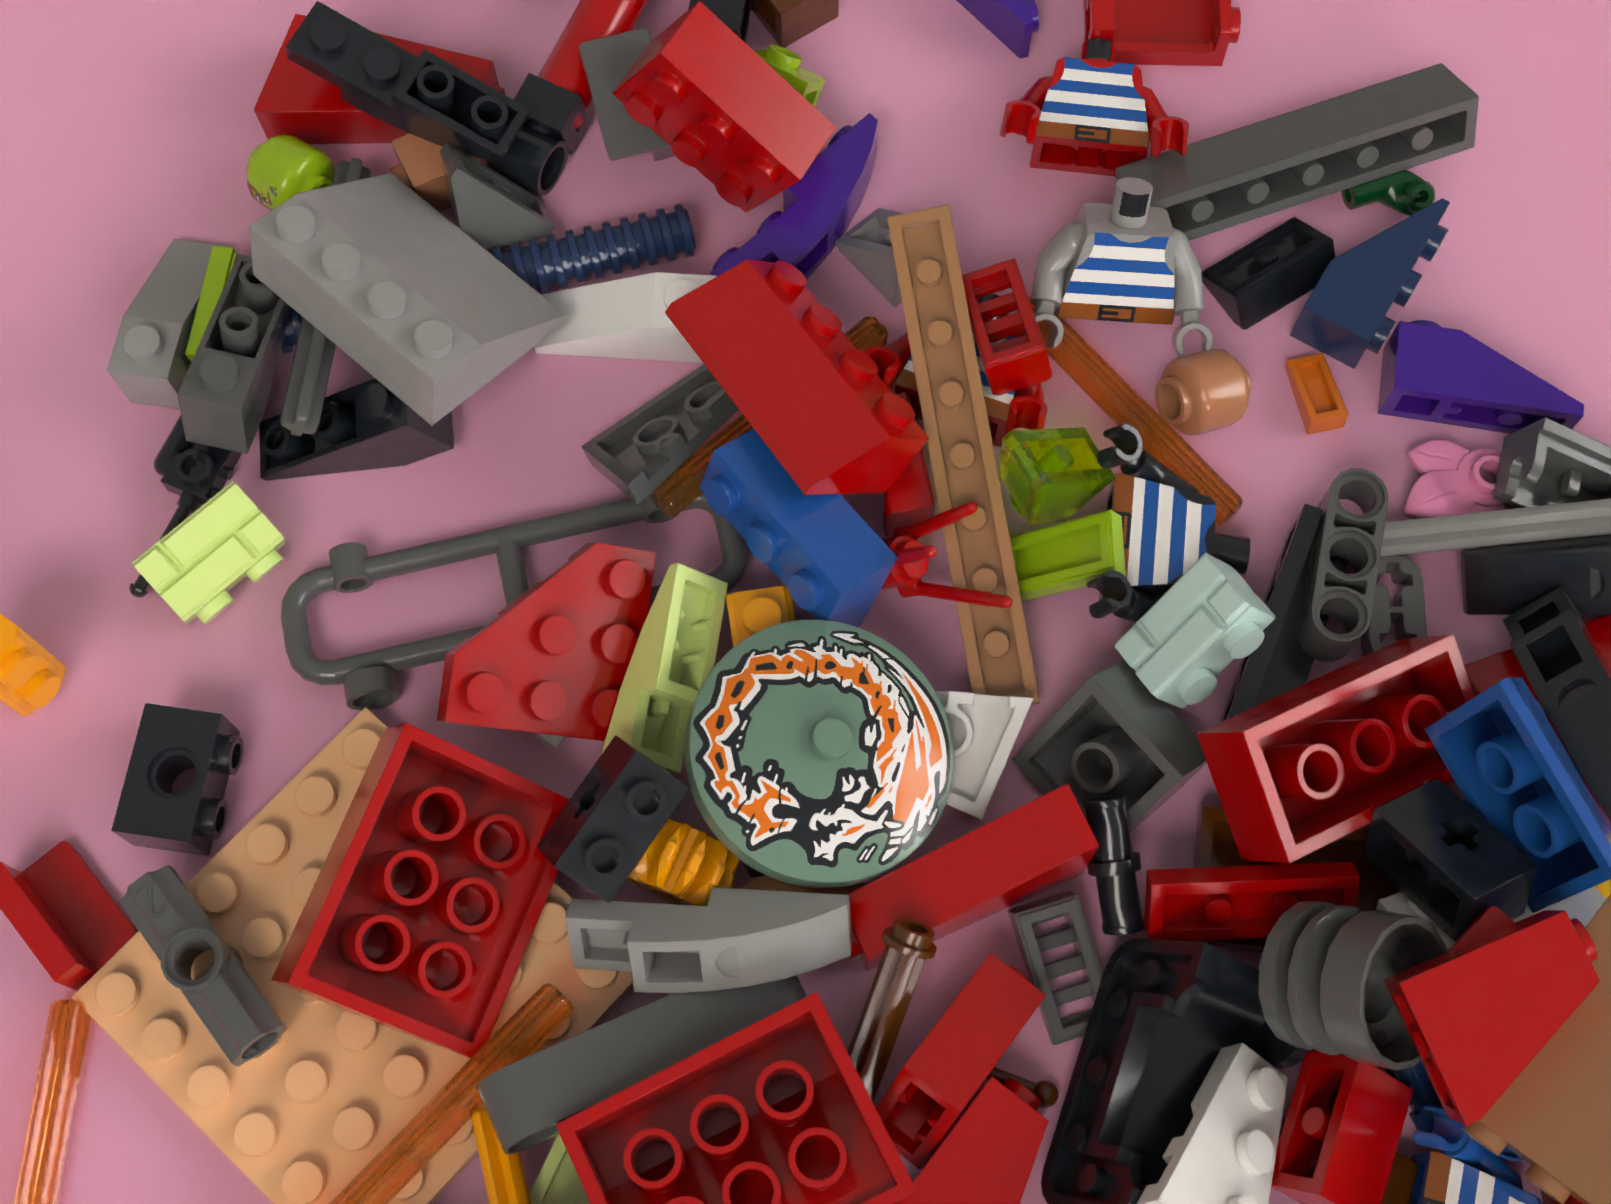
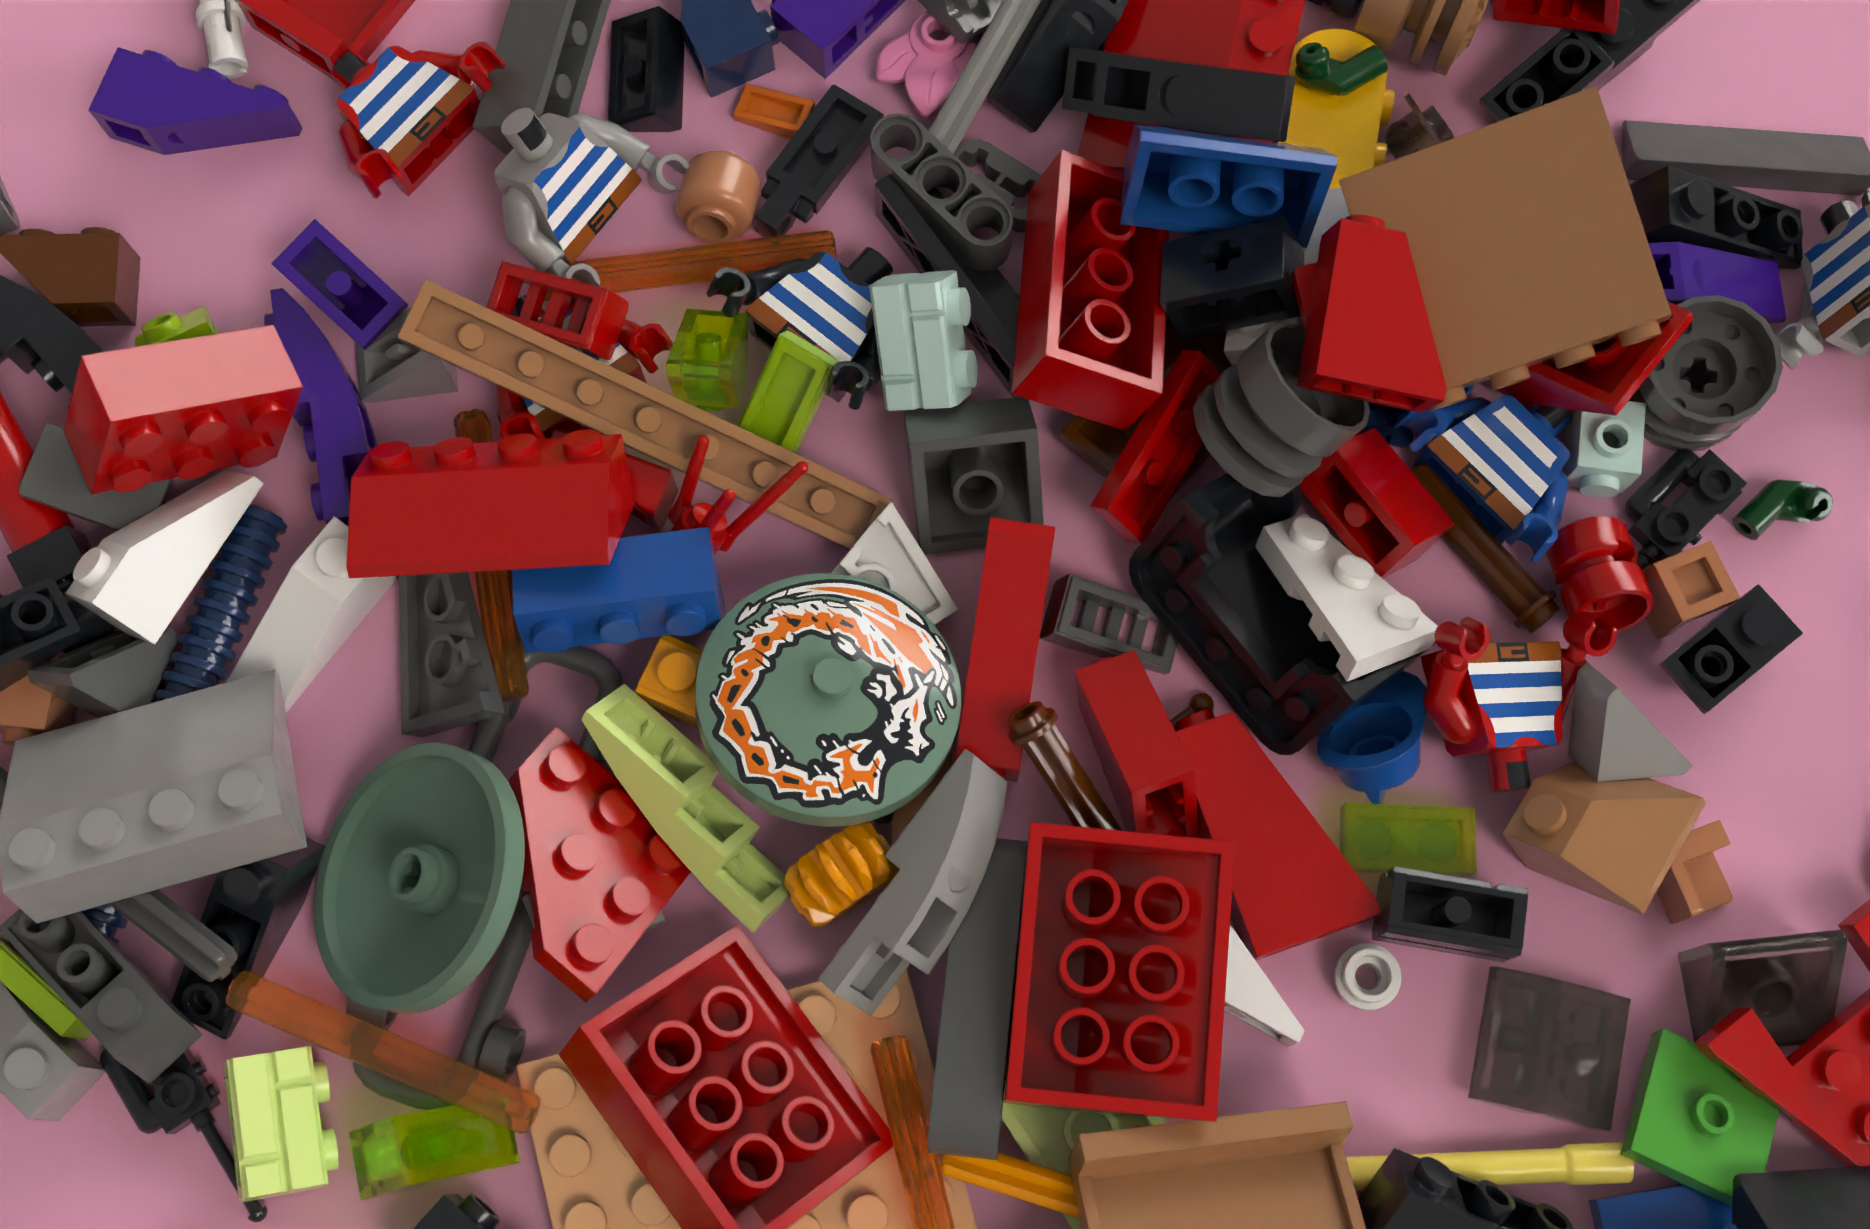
camera: 60 degrees left, 5 degrees up
black brick [537,735,690,903] -> none
black pin [1083,793,1144,935] -> none
none -> white slope [65,470,264,645]
none -> clear orange axle [226,971,541,1133]
none -> dark purple slope [271,219,408,350]
none -> sand green dish [314,742,525,1014]
none -> clear neon green slope [349,1096,520,1200]
none -> black hinge [755,84,884,244]

